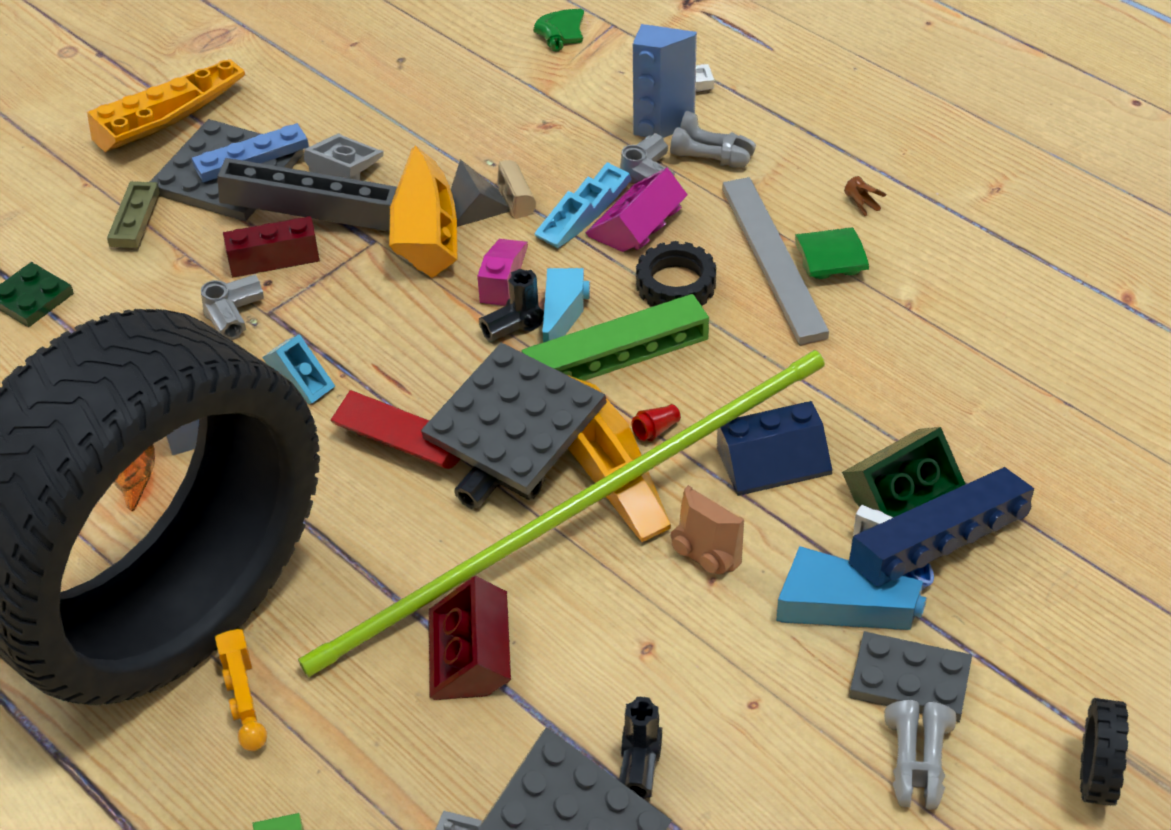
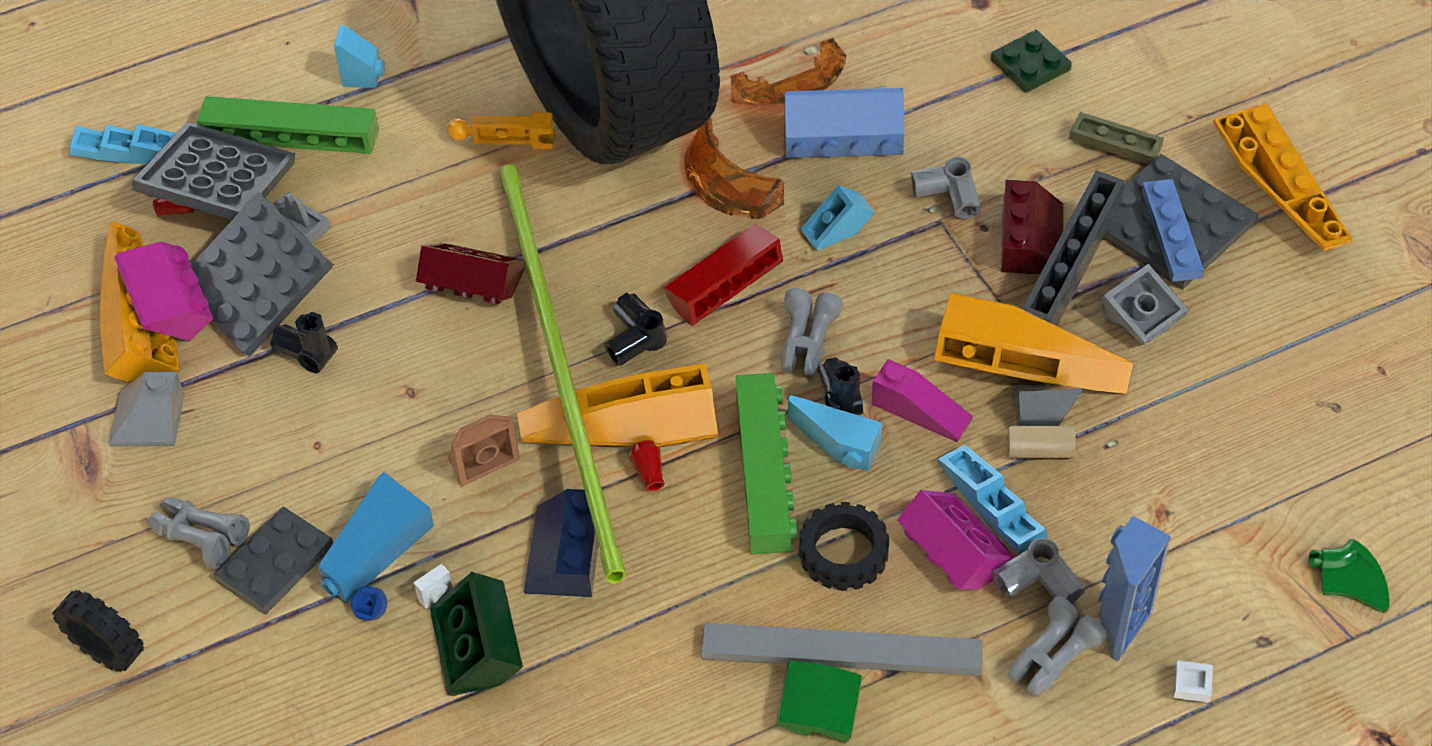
camera: 110 degrees right, 5 degrees up
dark grey plate [421,342,607,495] -> none
dark blue brick [848,467,1035,587] -> none
none -> light grey piece [780,288,843,375]

